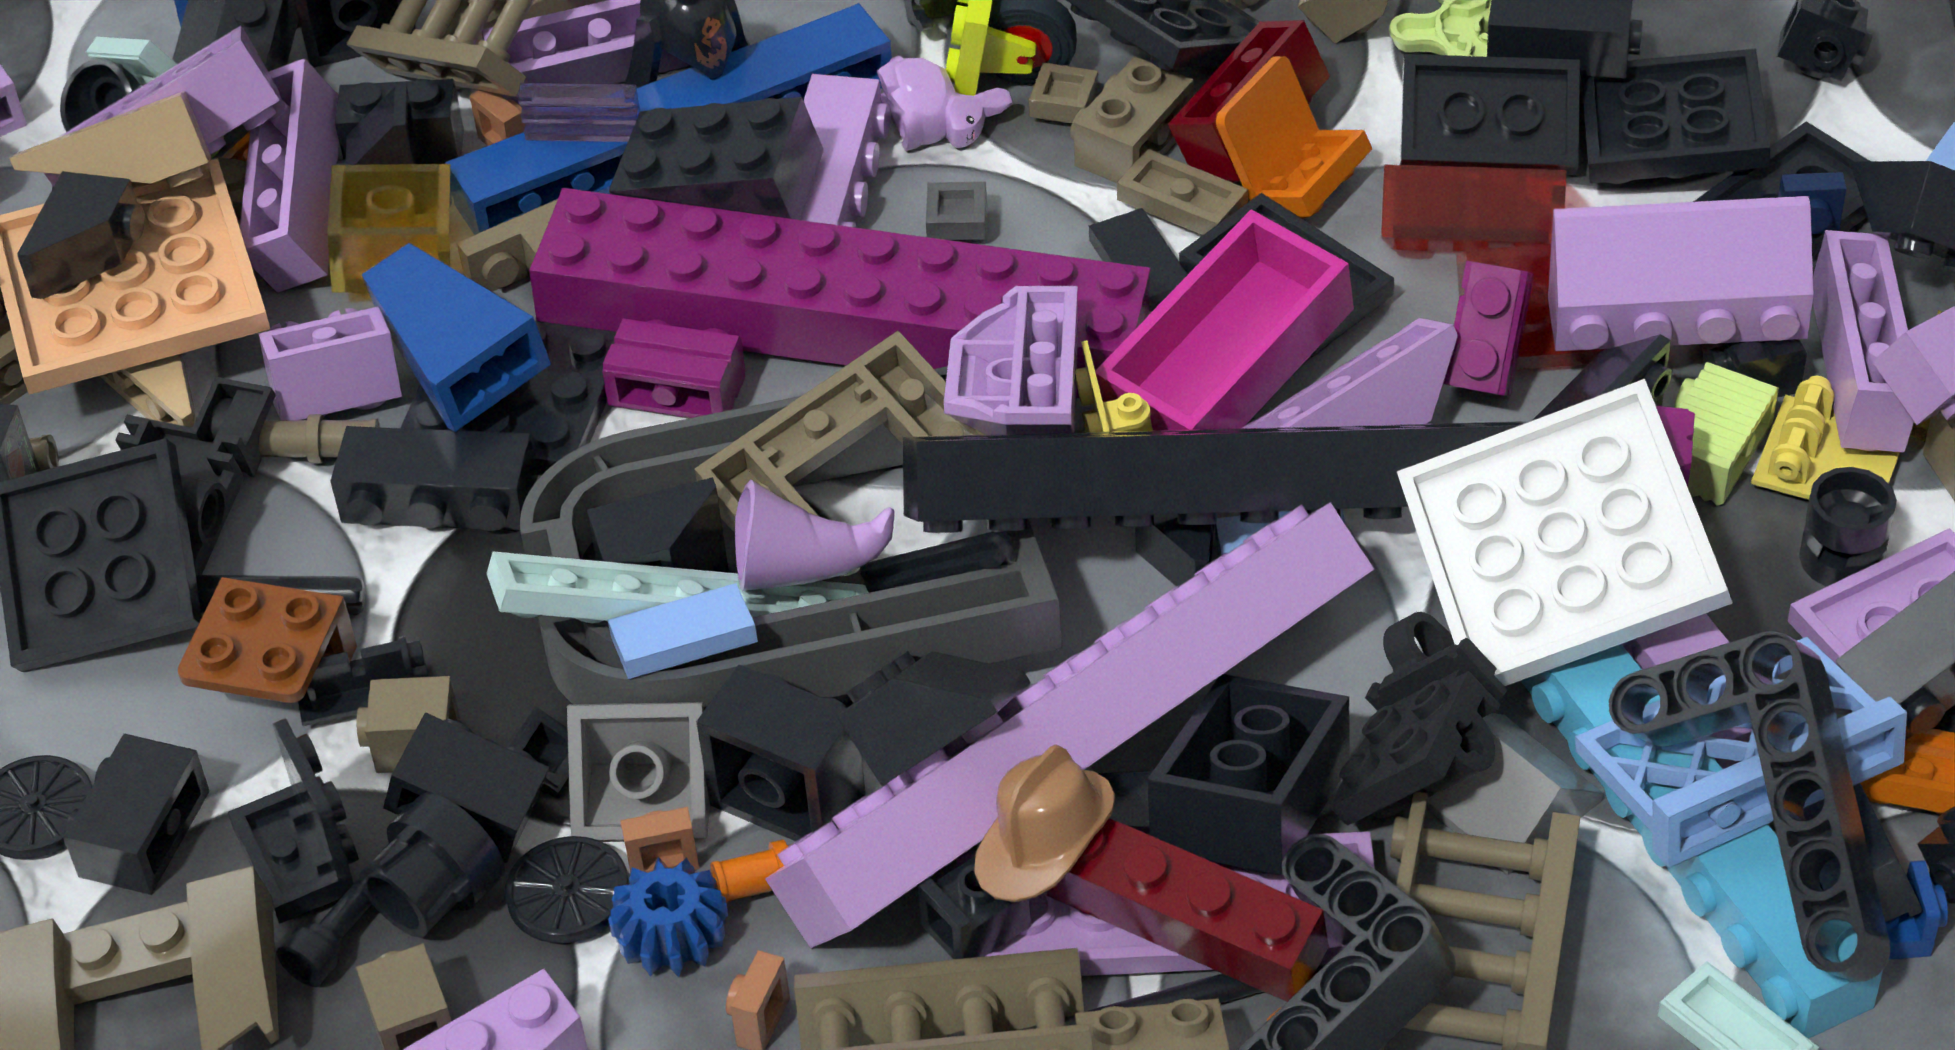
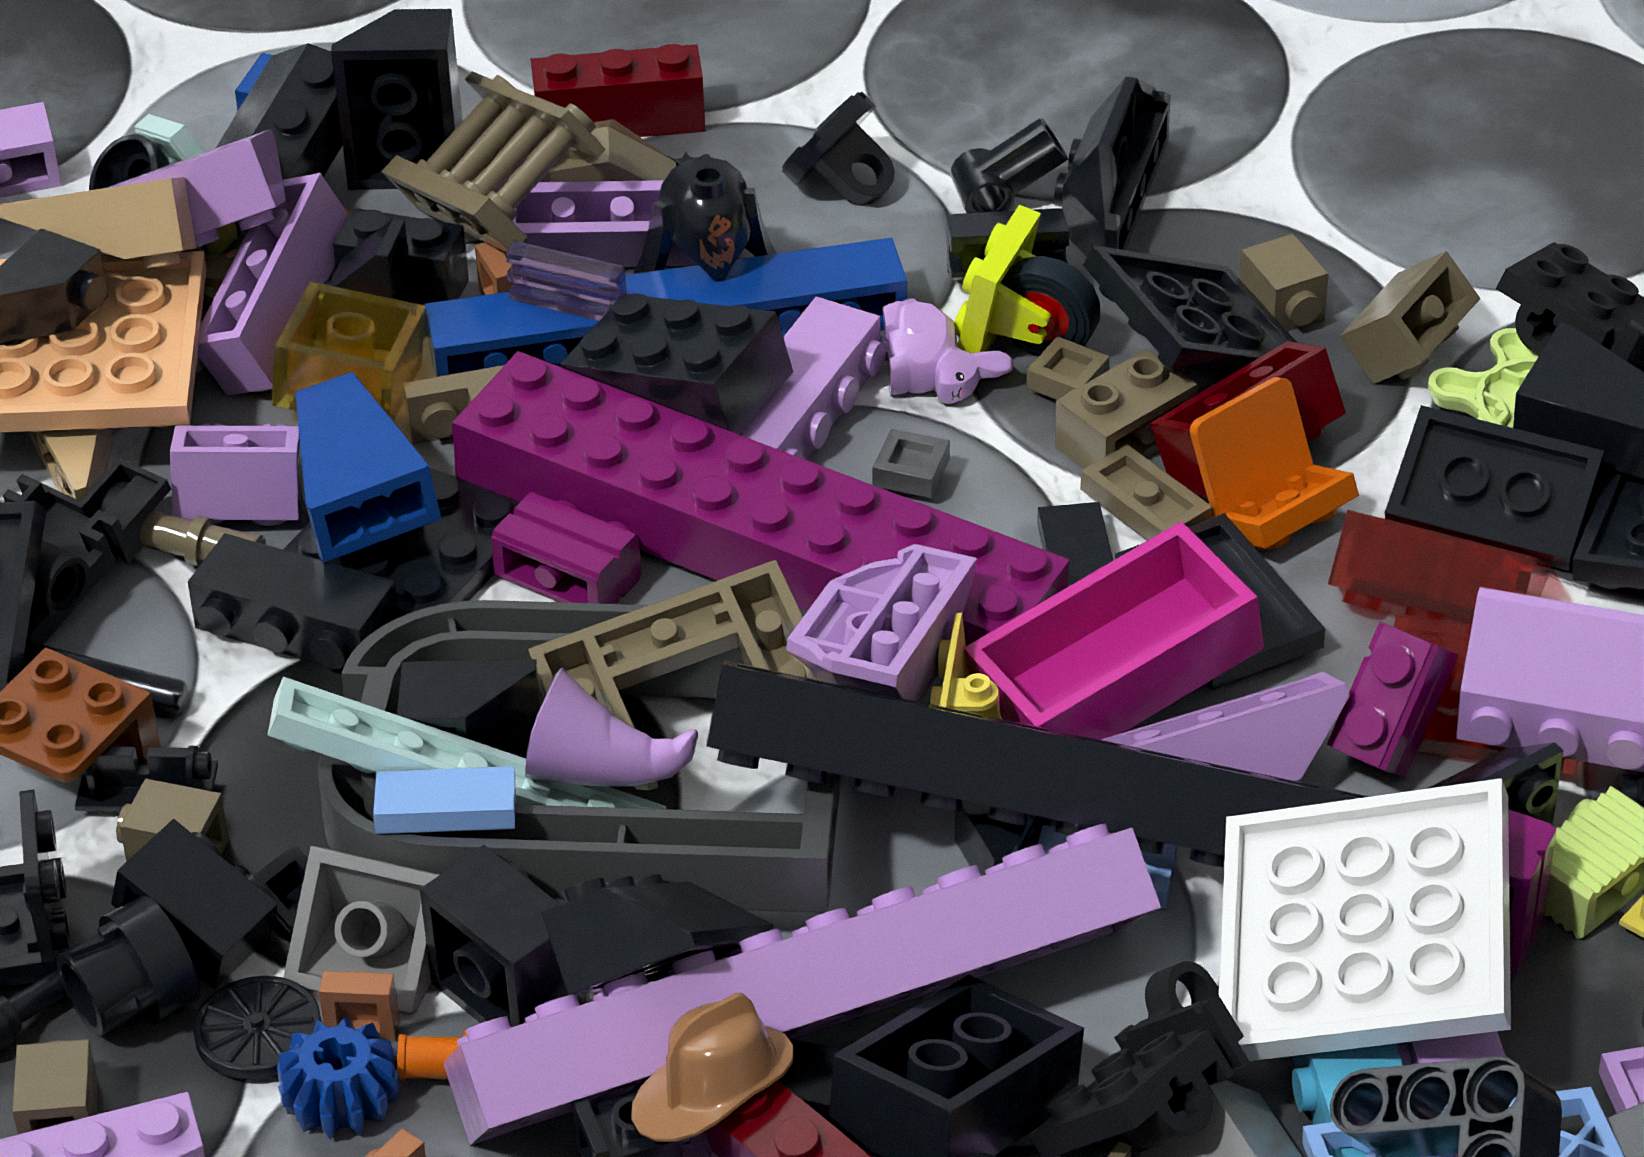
camera: 15 degrees right, 5 degrees down
black axle [860,531,1016,593] -> none

